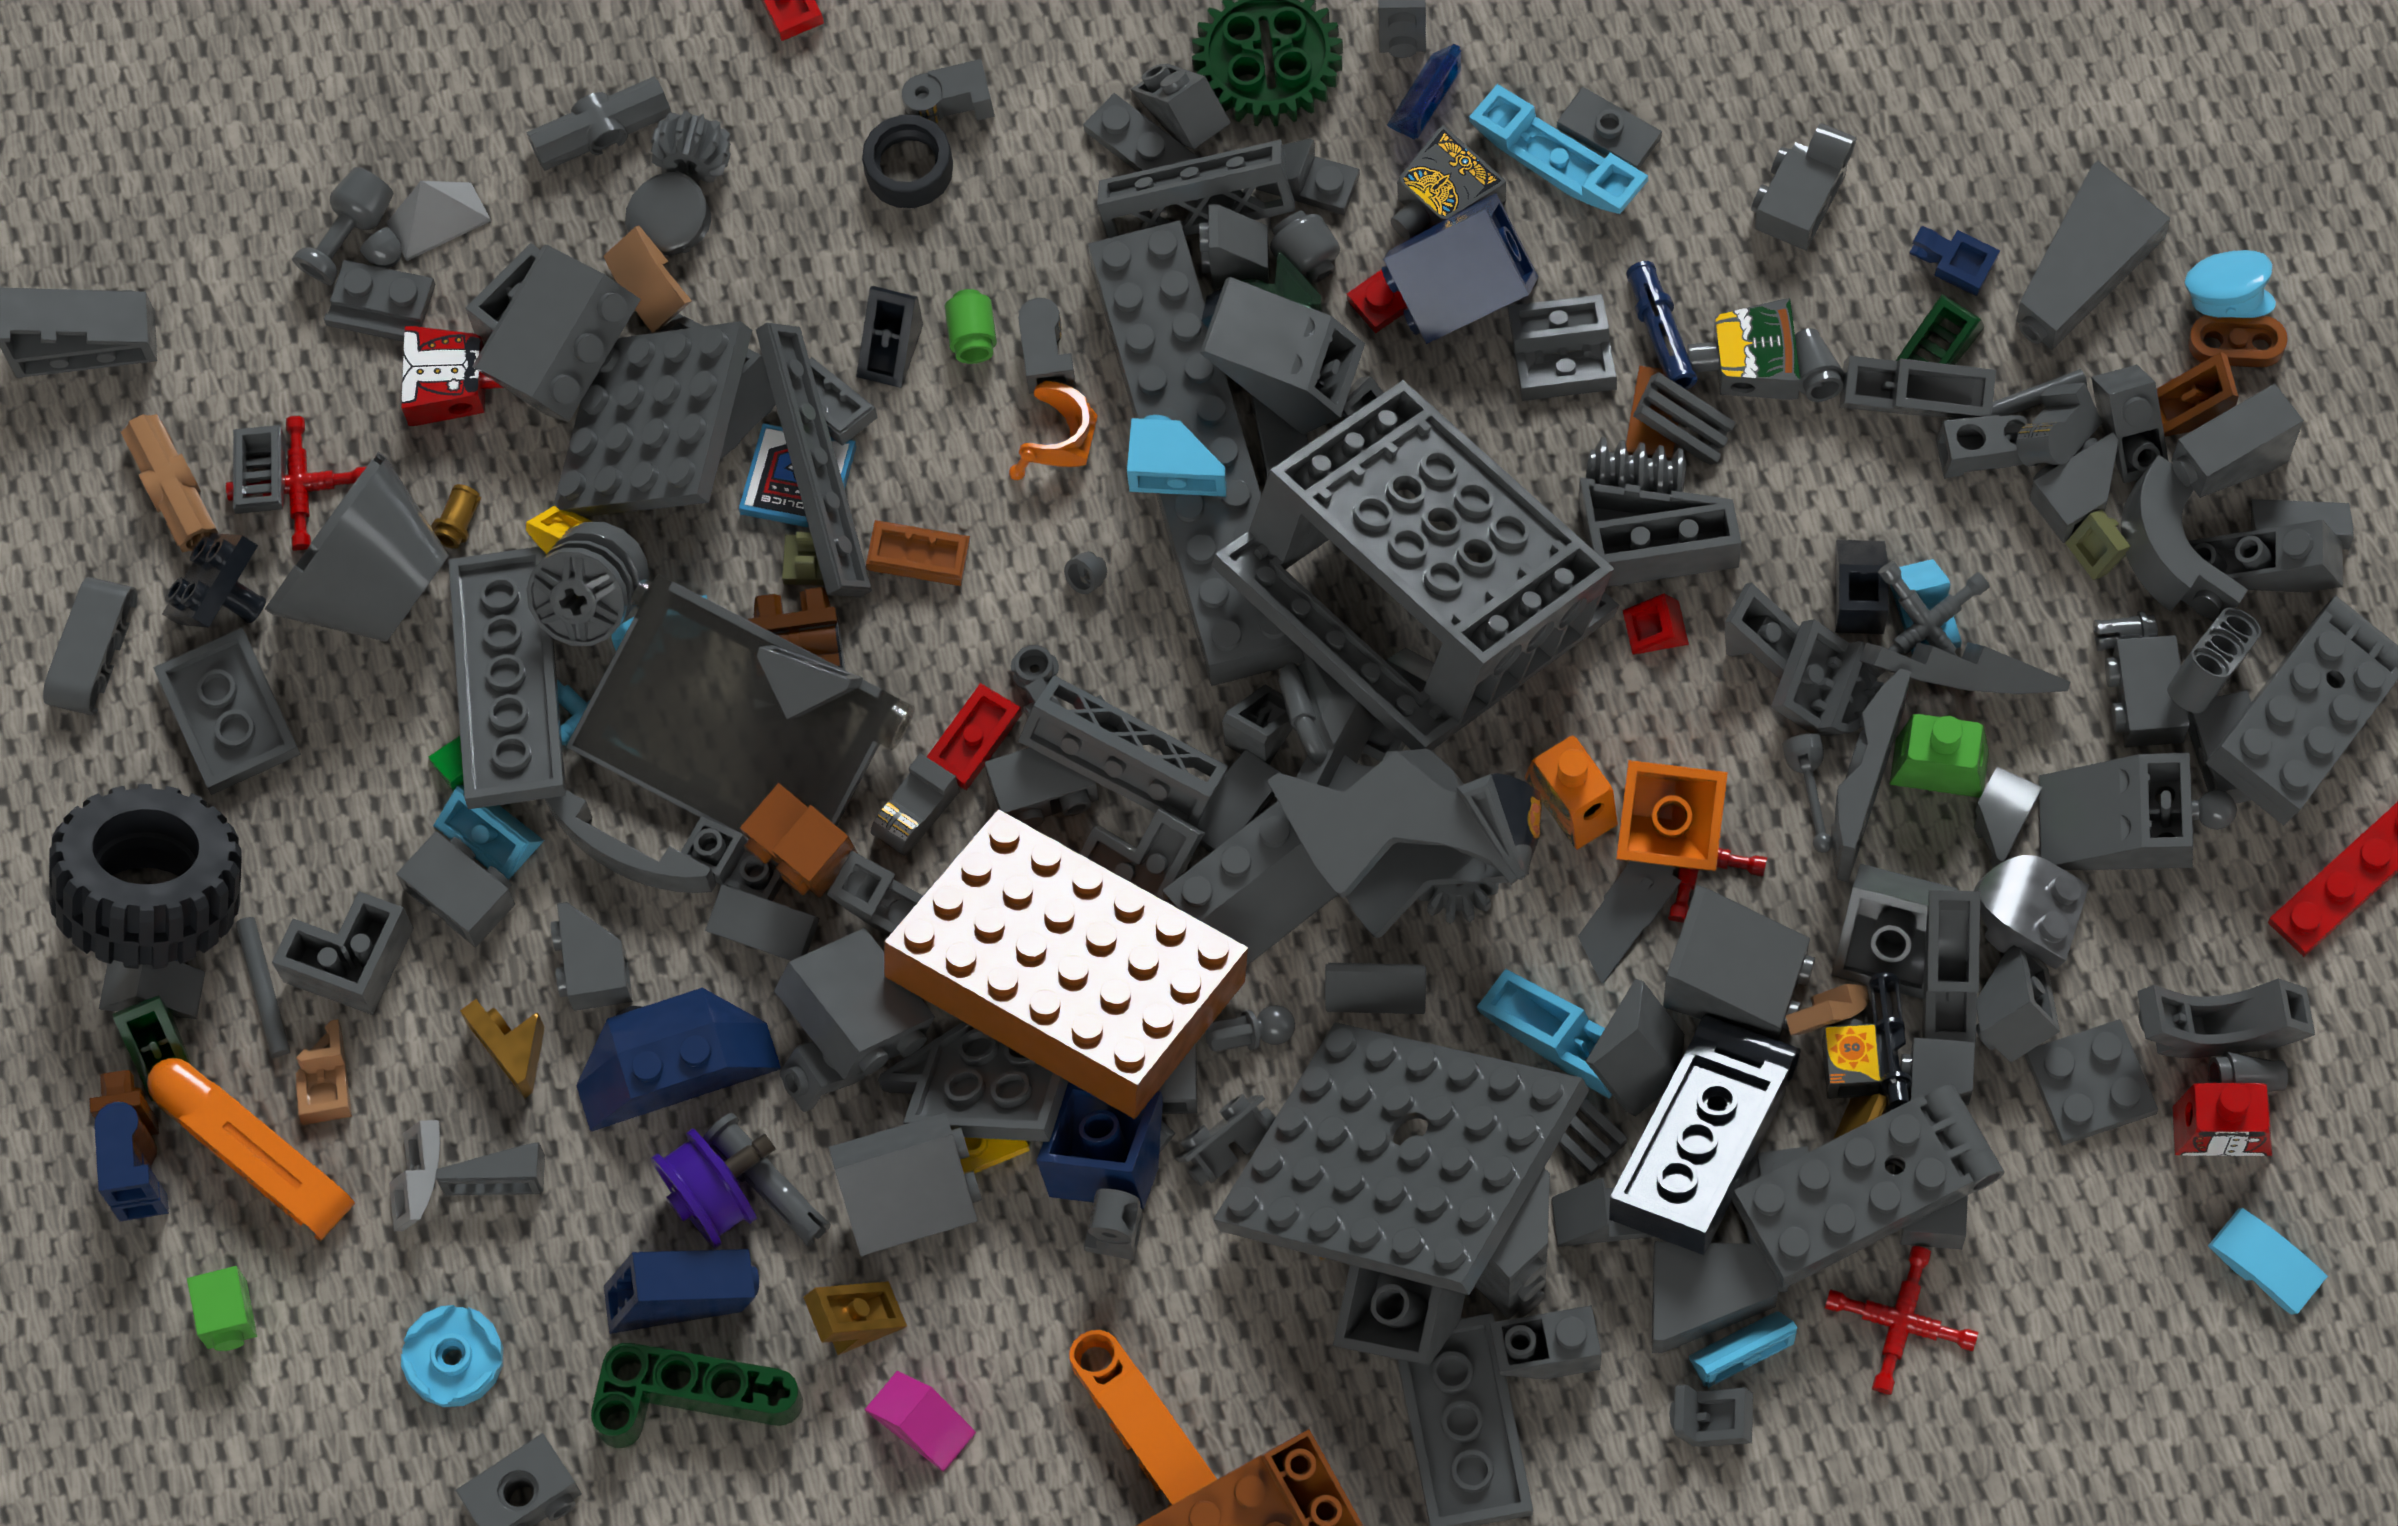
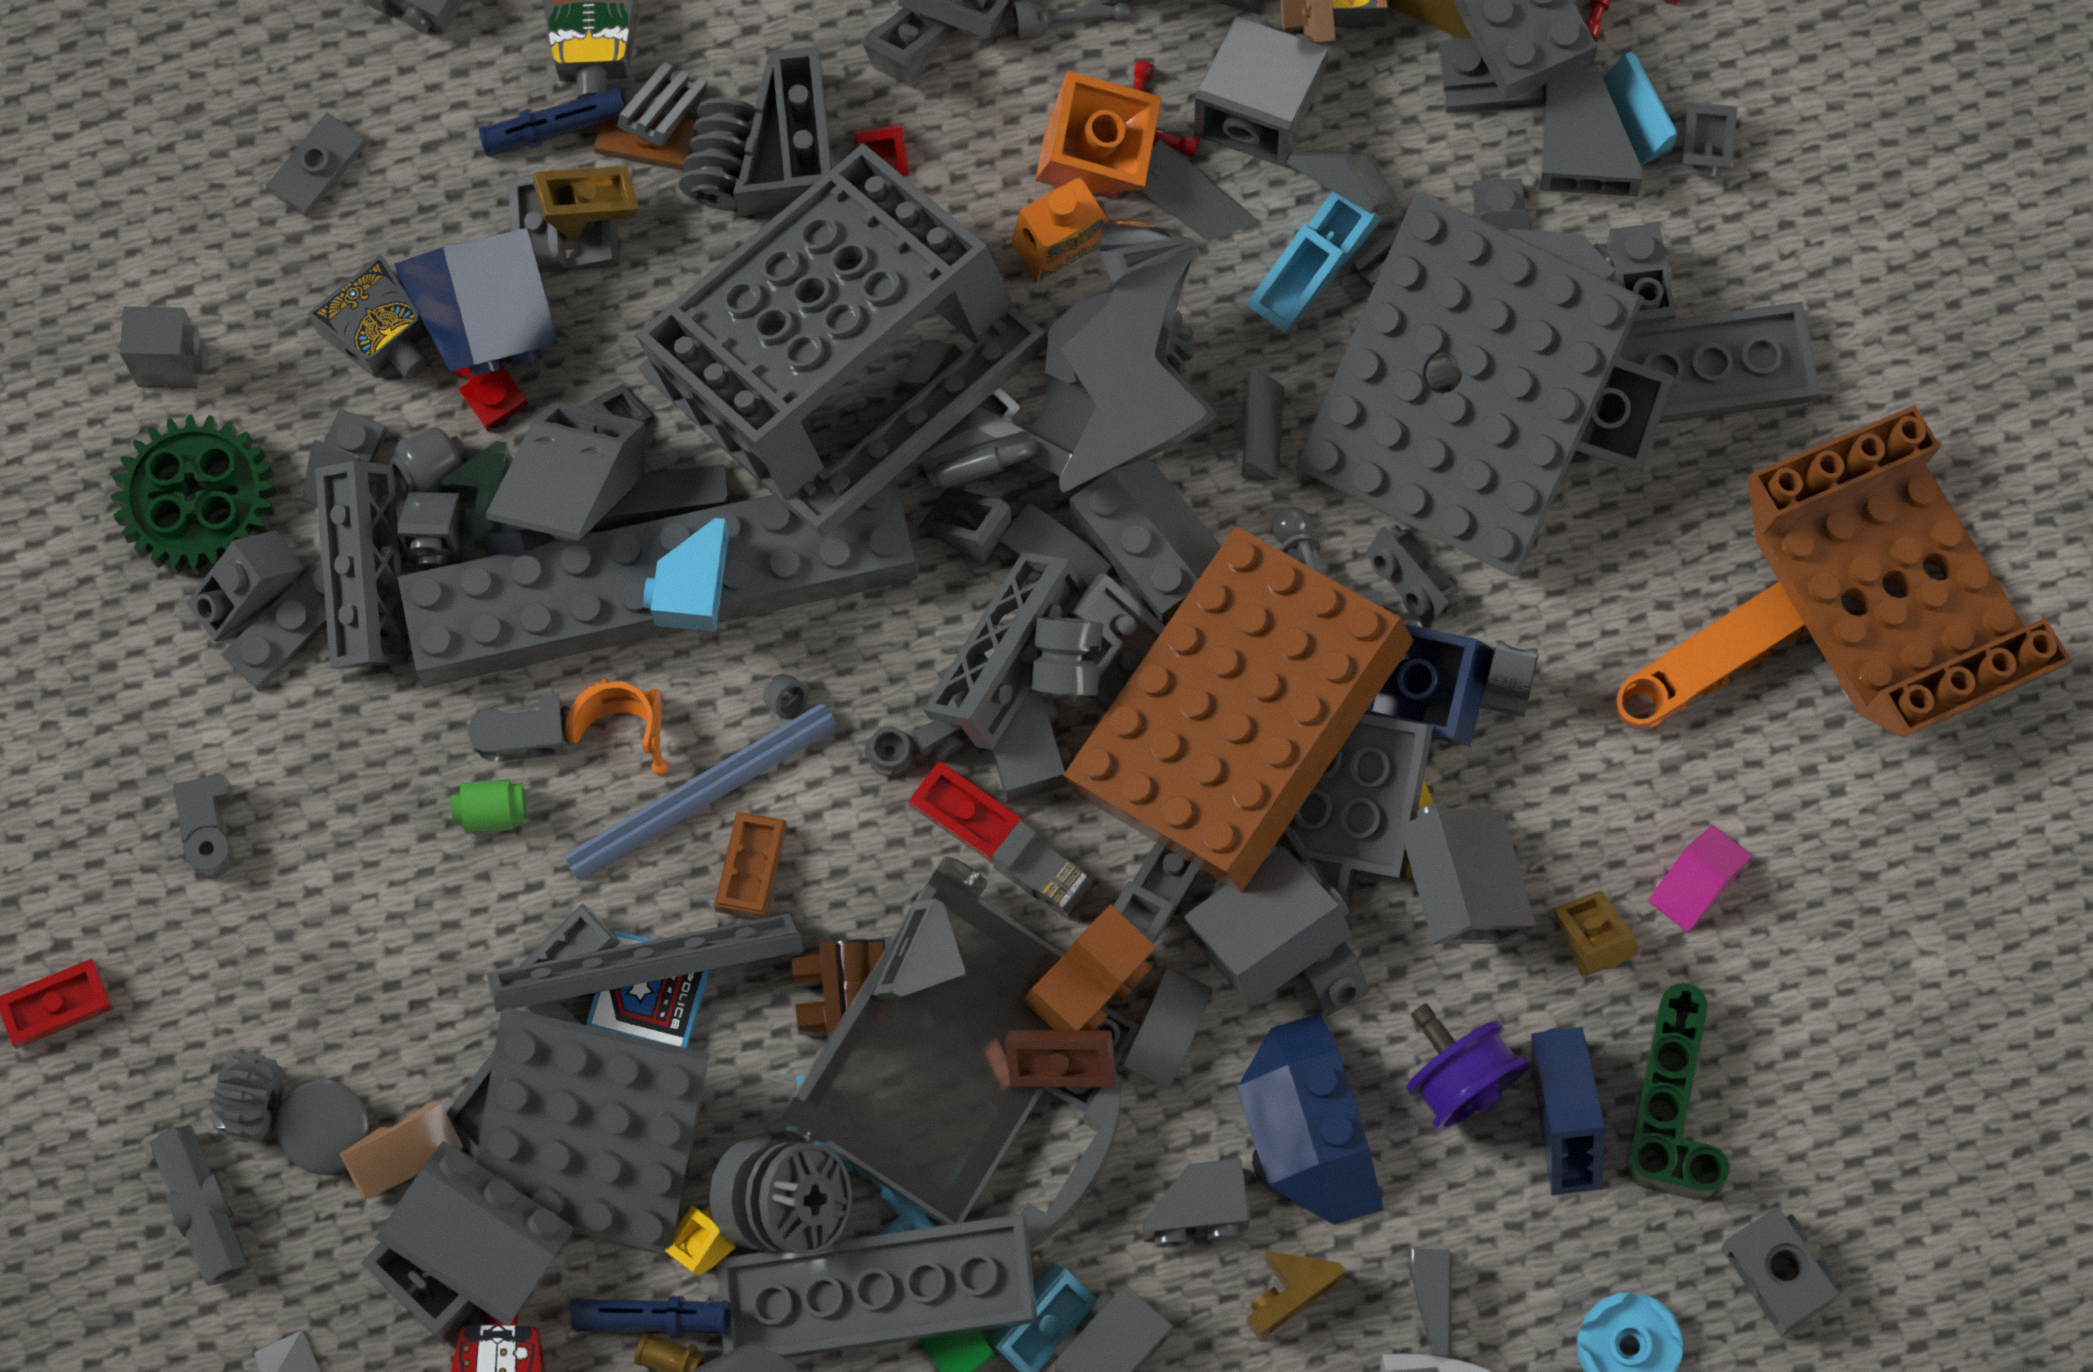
camera: 90 degrees left, 5 degrees up
dark grey pin [703,1113,831,1247] -> none
olive tile [782,531,825,585] -> none
black slope [856,286,923,388] -> none
black tyre [862,115,953,208] -> none
clear blue slope [1387,44,1461,140] -> none
medium azure slope [1469,84,1649,214] -> none
hinge [1609,1014,1801,1255] -> none
none -> pearl gold slope [532,166,639,240]
none -> sand blue axle [565,704,836,880]
none -> dark blue pin [570,1296,732,1338]
none -> copper plate [1005,1030,1117,1087]
none -> dark grey wheel [1031,617,1103,695]

